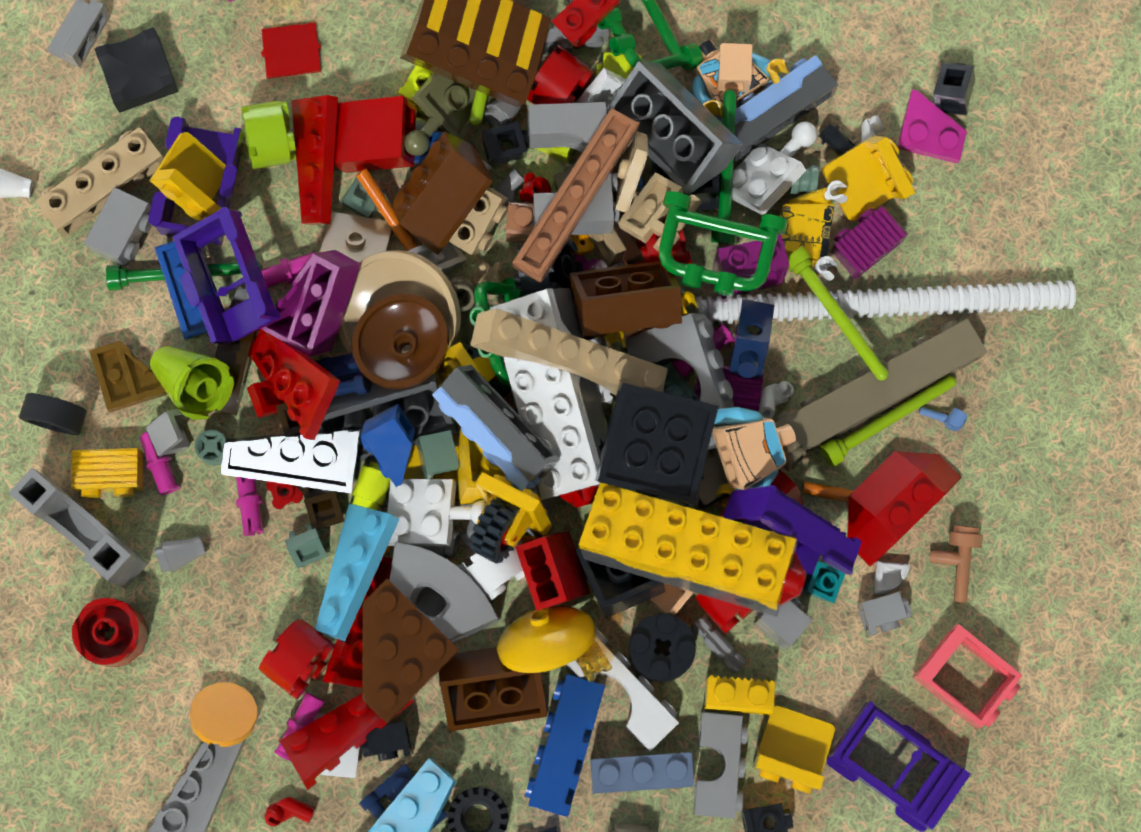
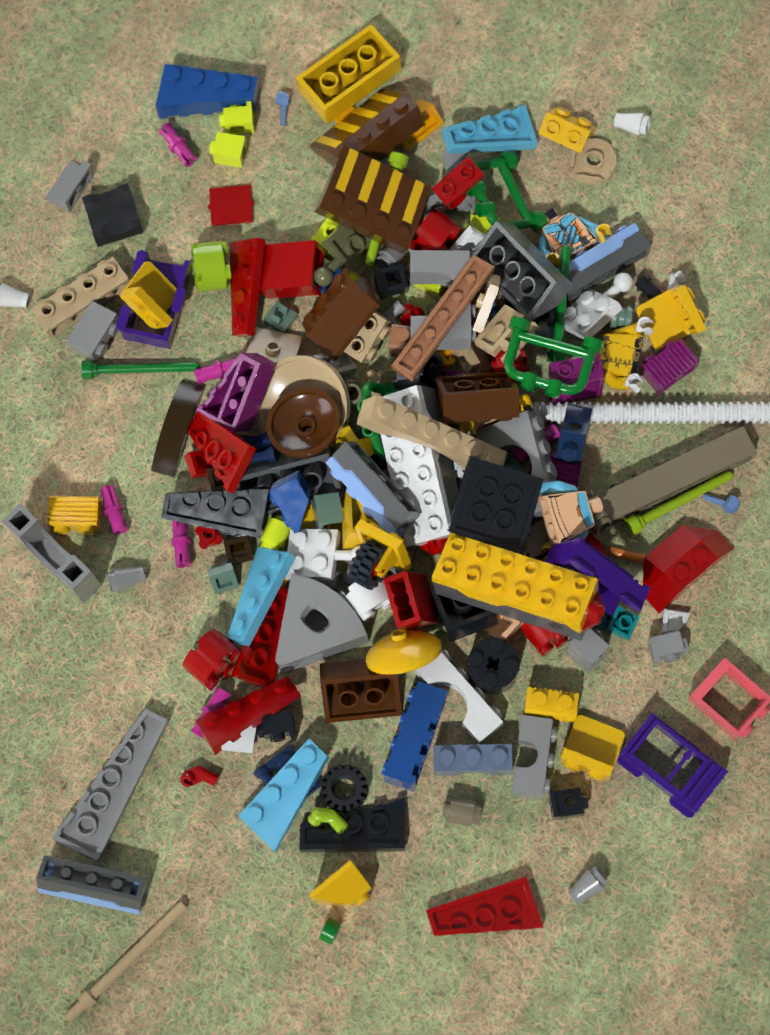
camera: 10 degrees right, 5 degrees down
black tyre [19,393,87,435] -> none
red brick [72,598,147,667] -> none
pearl gold wing [89,341,168,413] -> none
light grey panel [146,409,190,456] -> none
lime cone [150,346,234,420] -> none
blue tile [154,241,208,340] -> none
dark purple piece [172,207,281,345] -> none
light orange tile [190,682,257,747] -> none
sand green wheel [194,430,227,466] -> none
orange bar [356,169,418,251] -> none
reddish brown plate [363,579,460,724] -> none
clear yellow wheel [575,640,613,683] -> none
light grey axle [691,616,746,673] -> none
light nougat panel [717,43,752,92] -> none
white arm [758,381,794,418] -> none
lime piece [788,246,888,381] -> none
dark pink wing [897,89,967,164] -> none
nougat piece [930,525,983,603] -> none
black brick [933,63,975,115] -> none

